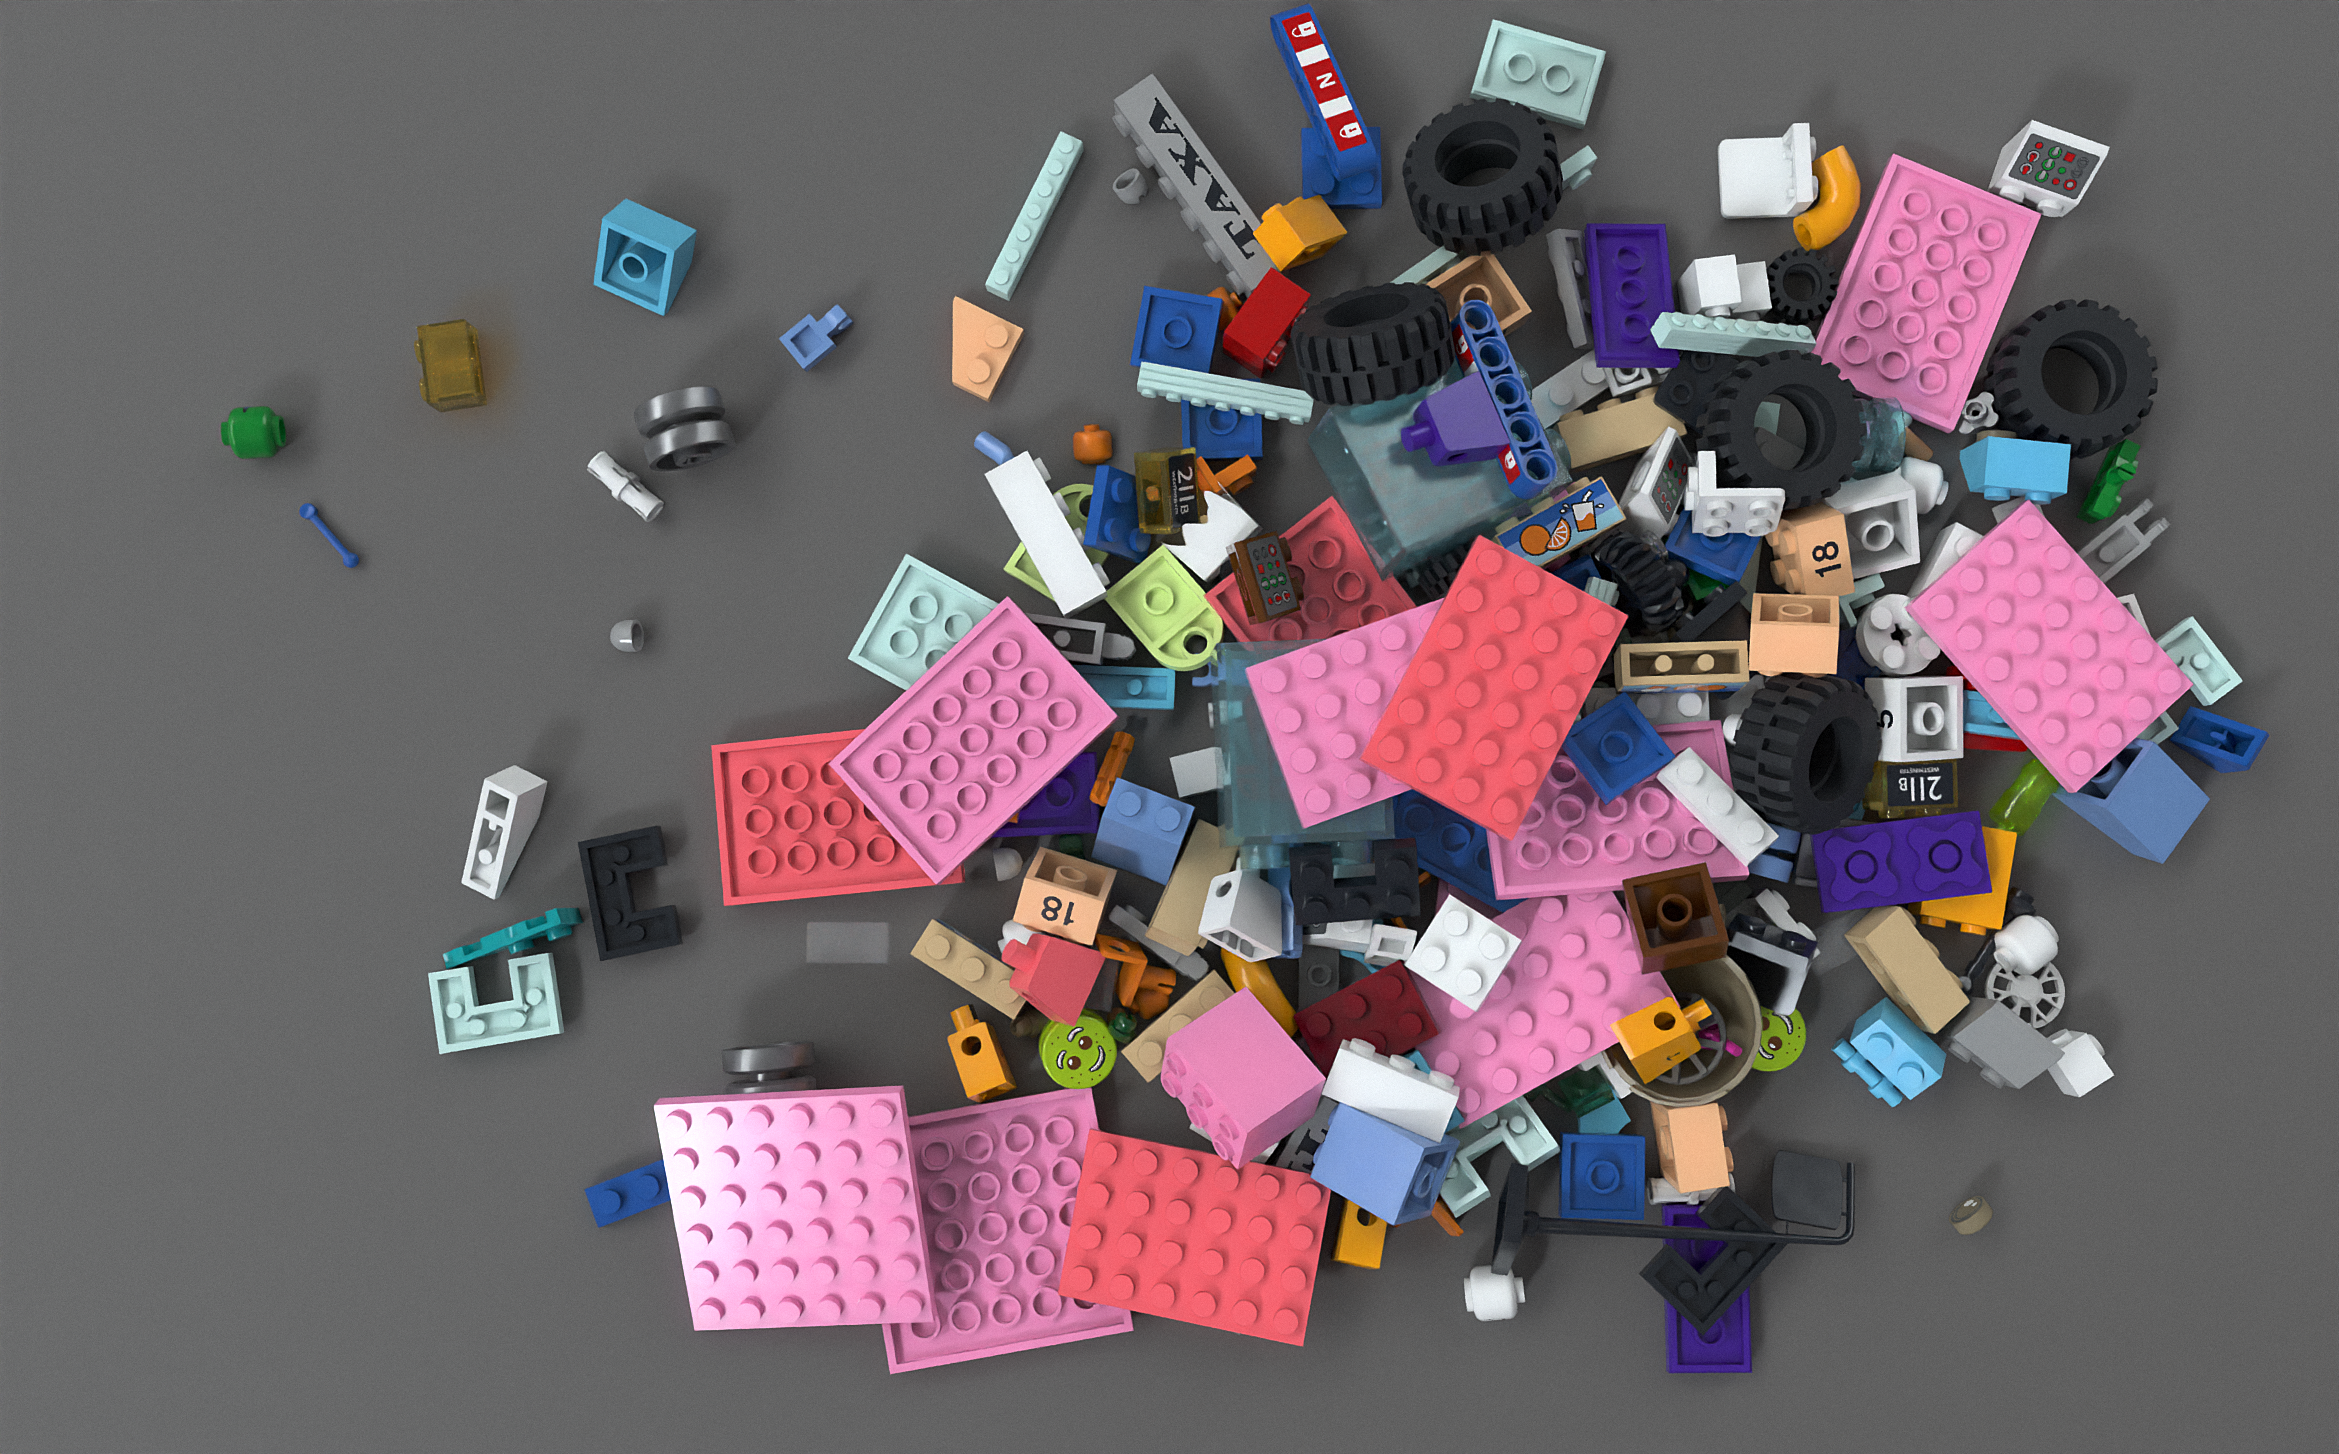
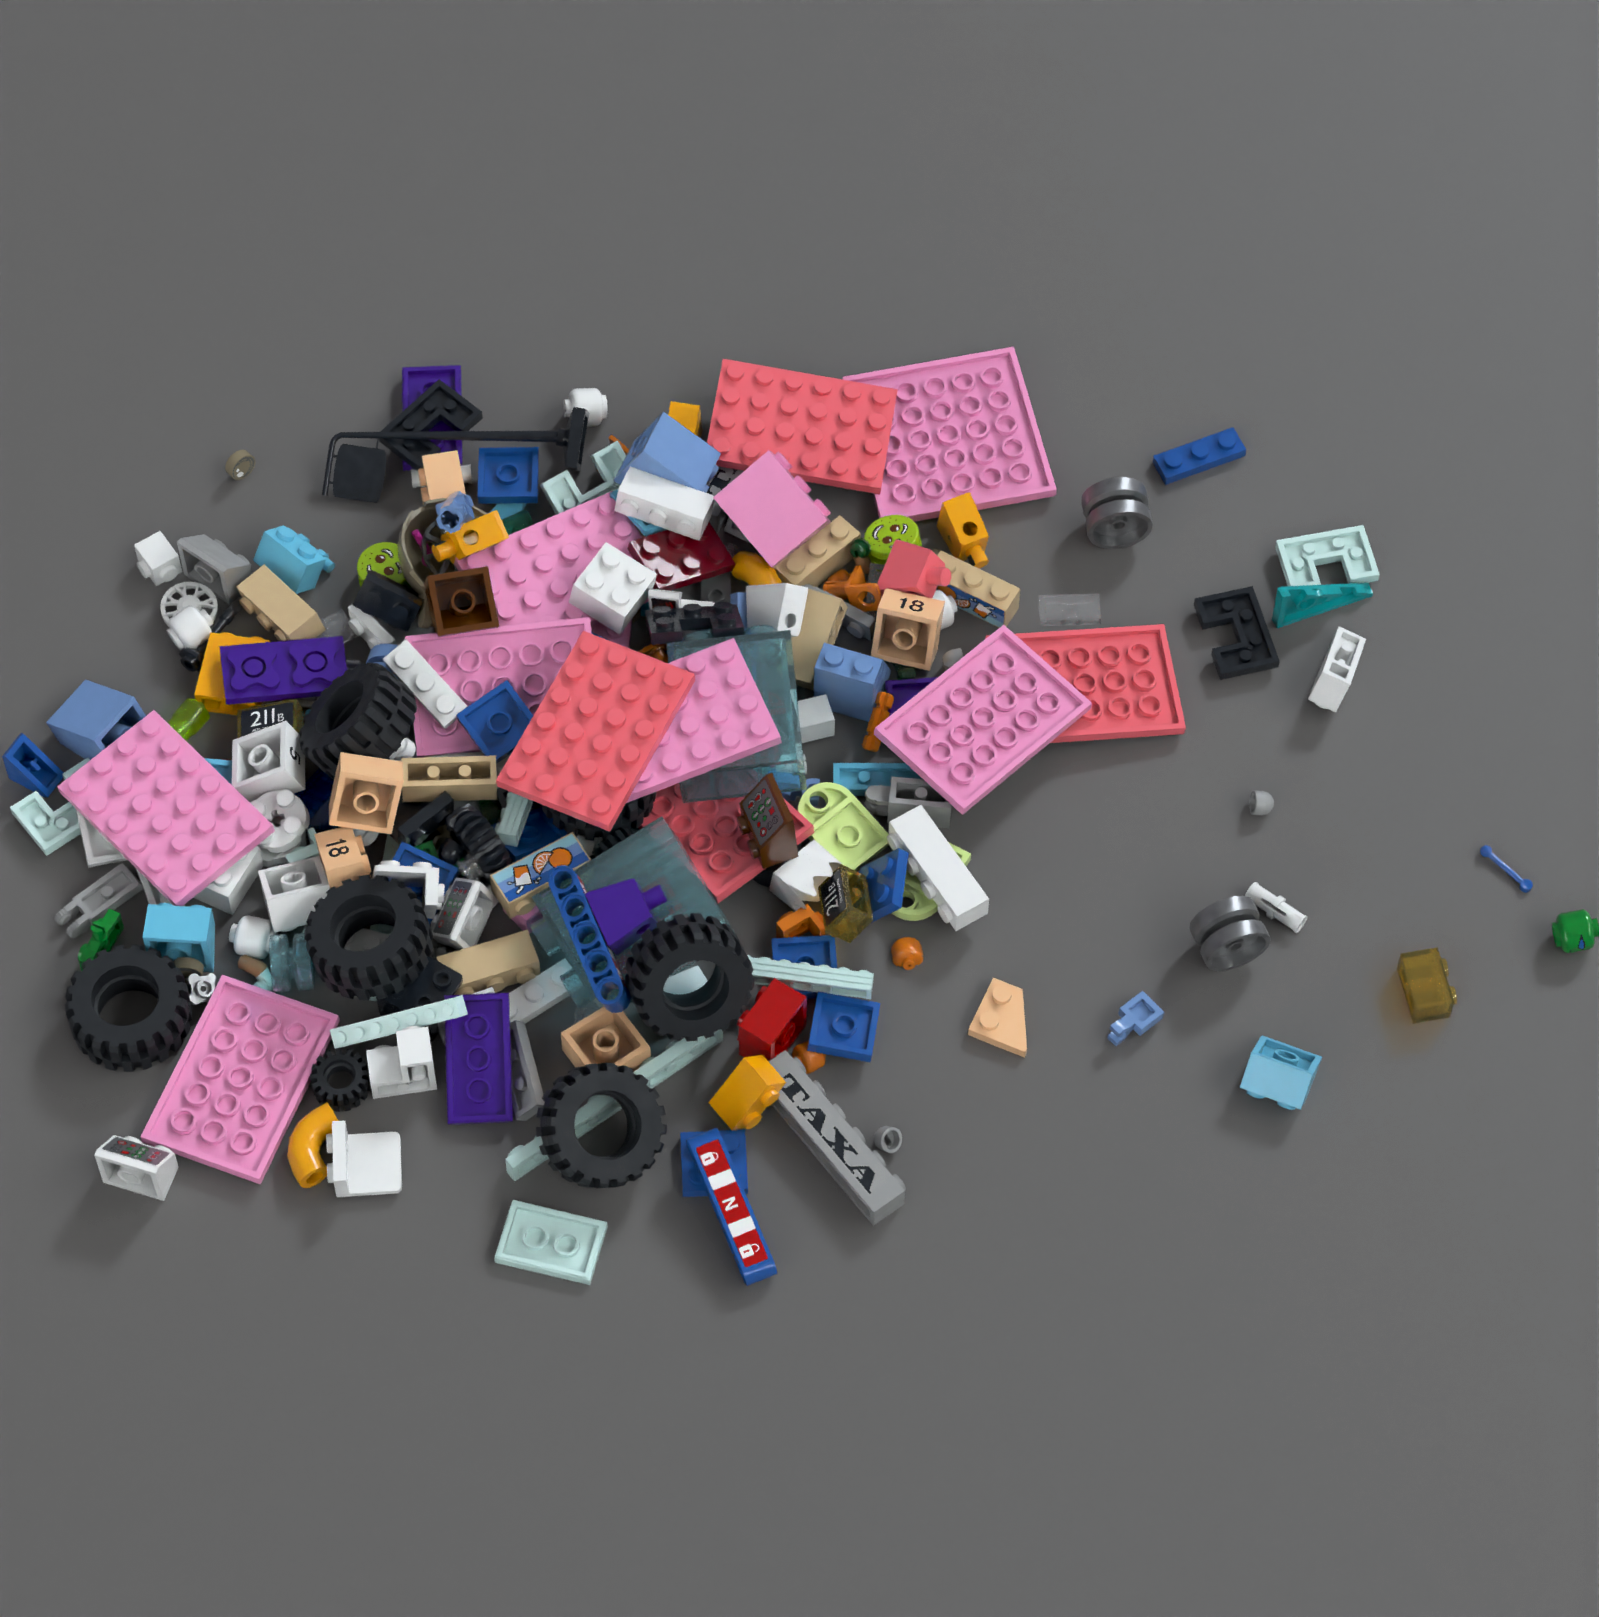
camera: 170 degrees right, 25 degrees down
bright pink plate [654,1085,937,1331] -> none
light aqua plate [848,554,999,691] -> none
medium blue arm [974,431,1014,466] -> none
light aqua piece [985,131,1084,301] -> none
none -> medium blue piece [435,491,474,533]

